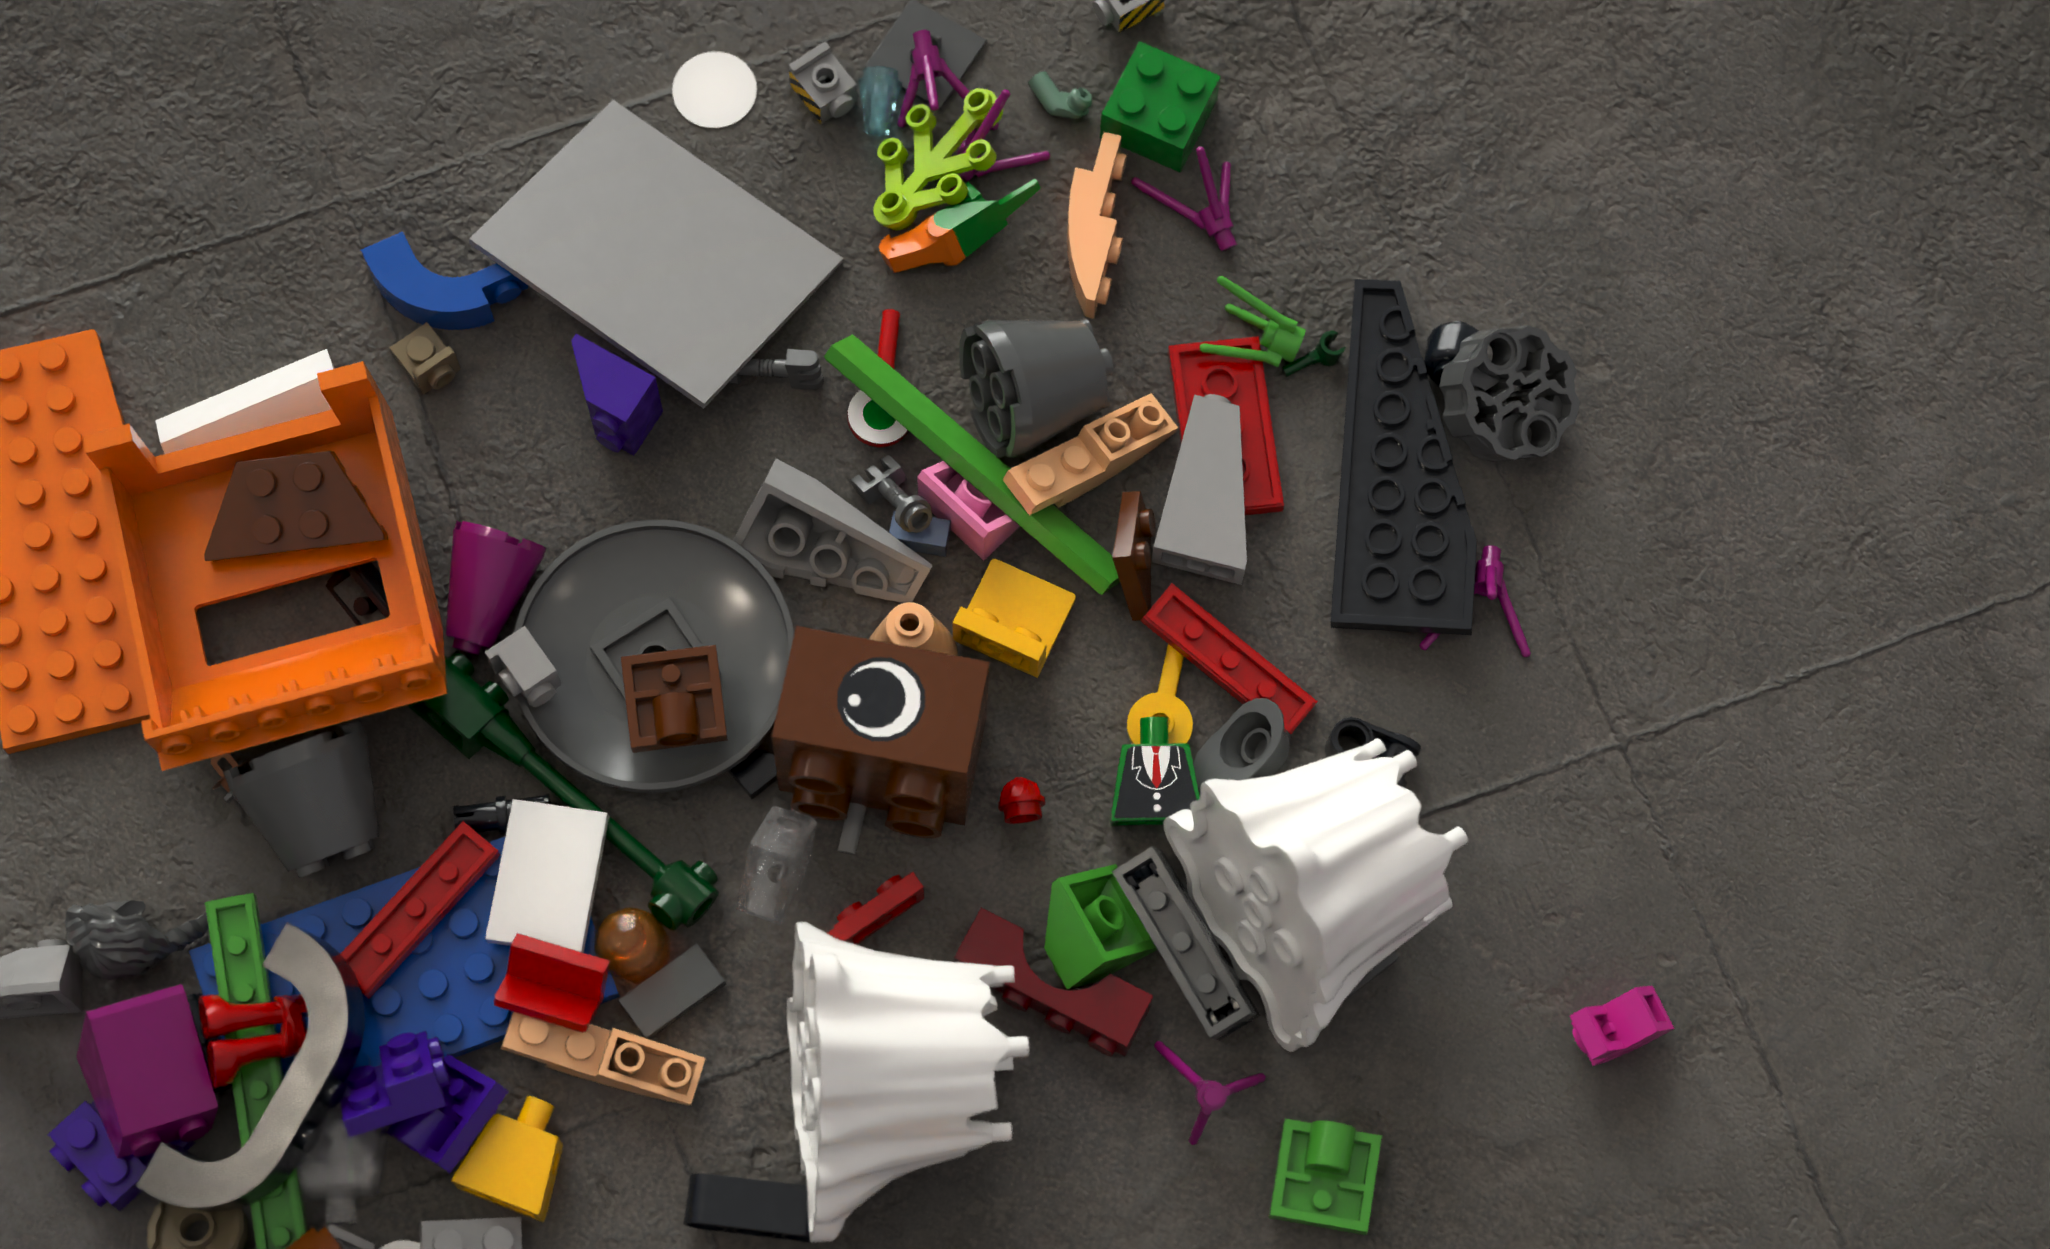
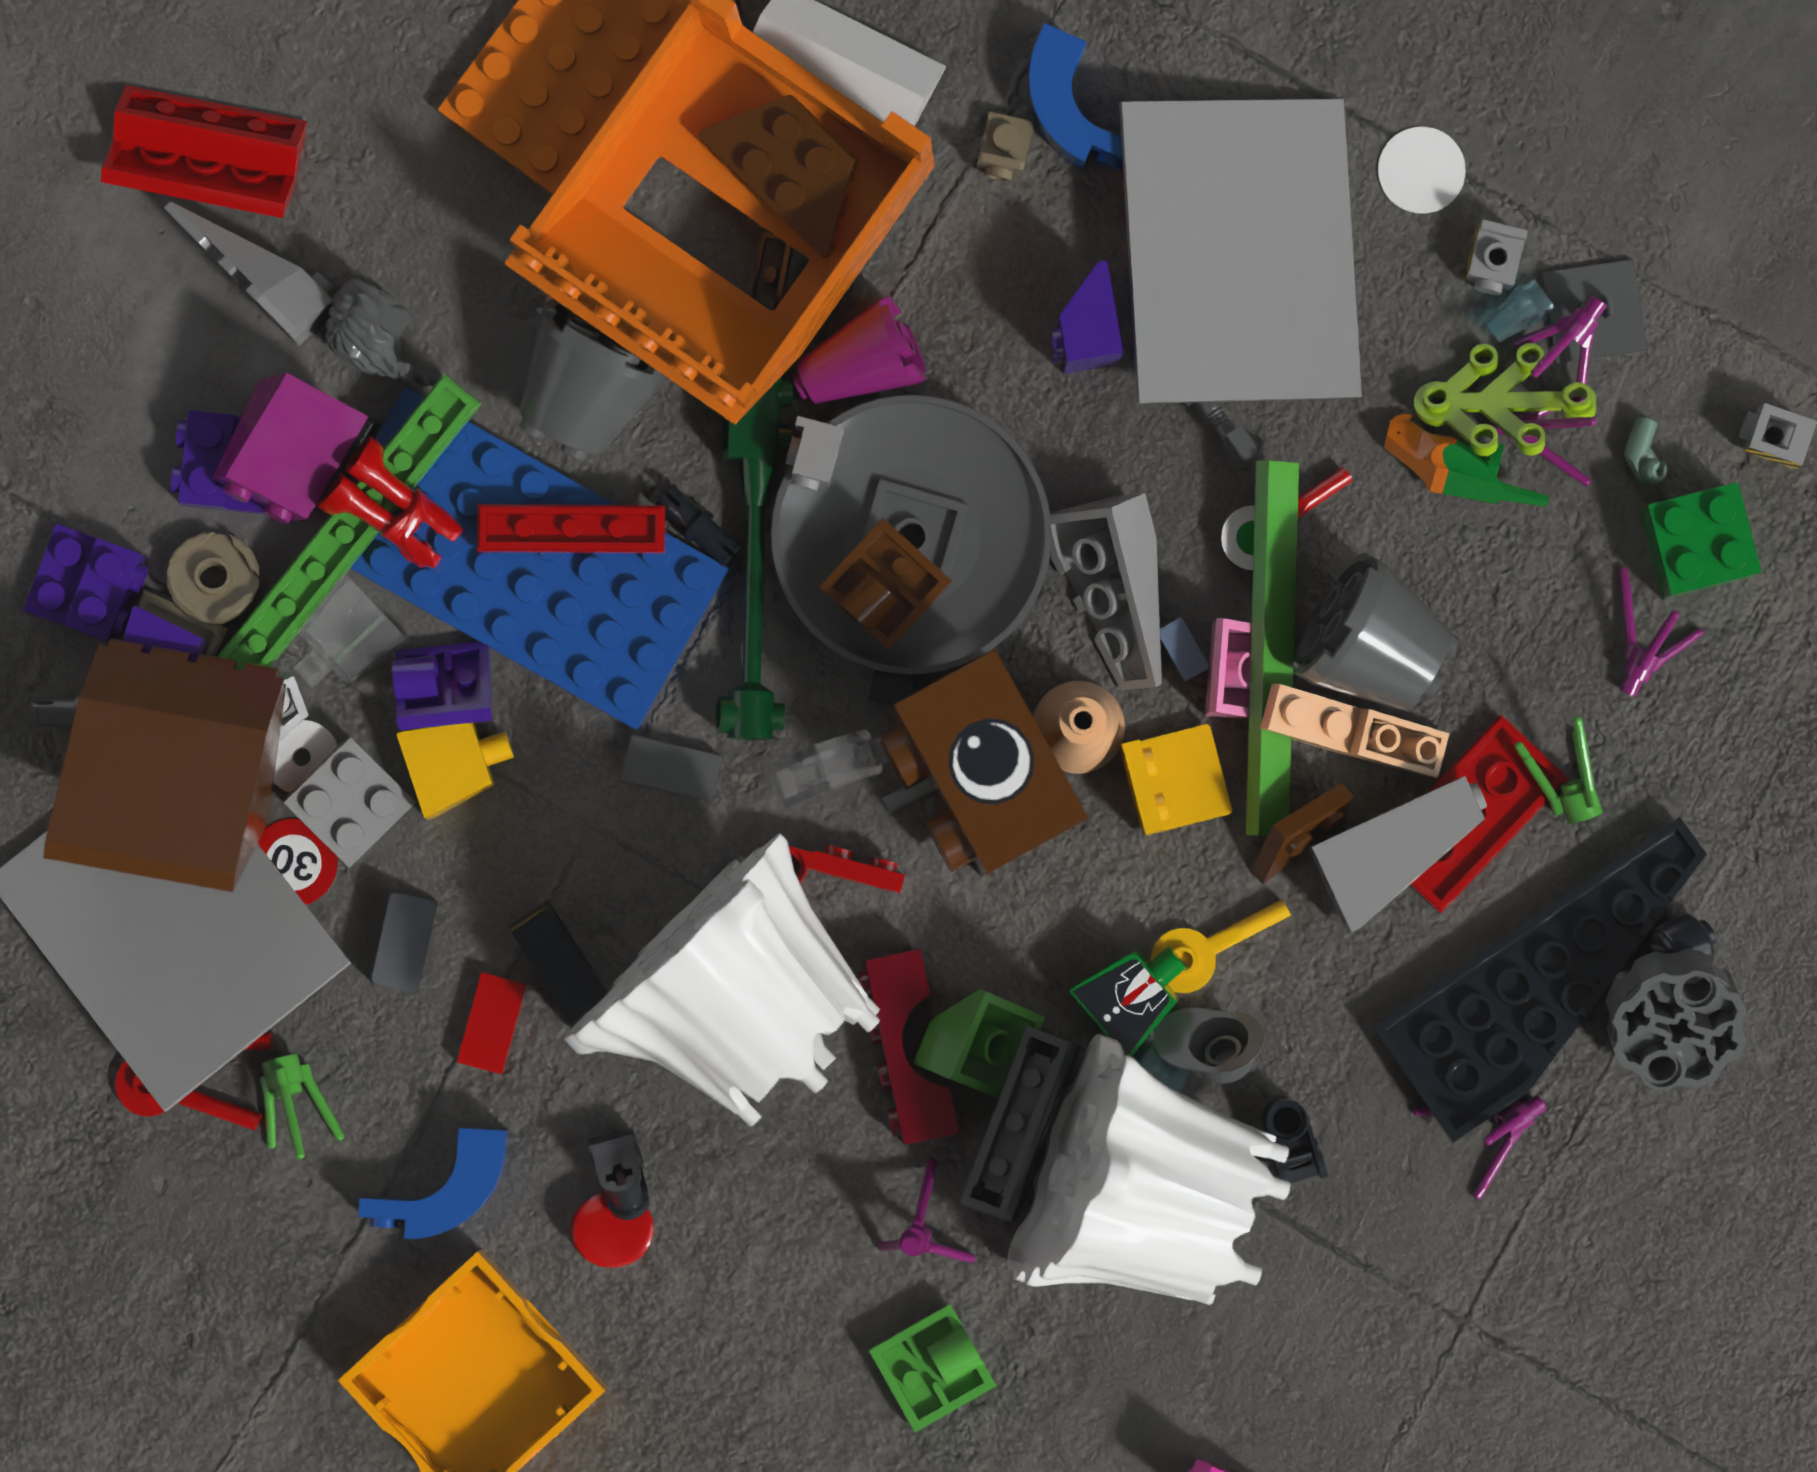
camera: 45 degrees right, 15 degrees up
arch [136,922,365,1212] -> none
dark purple plate [340,1031,451,1138] -> none
white tile [485,799,609,953] -> none
red panel [494,933,610,1032] -> none
light nougat slope [501,1012,706,1106] -> none
clear orange hair [594,907,670,984] -> none
dark grey hinge [850,455,932,533] -> none
red plate [998,777,1046,824] -> none
light nougat slope [1067,132,1127,319] -> none
red tile [1141,583,1318,734] -> none
dark green hand [1281,331,1346,377] -> none

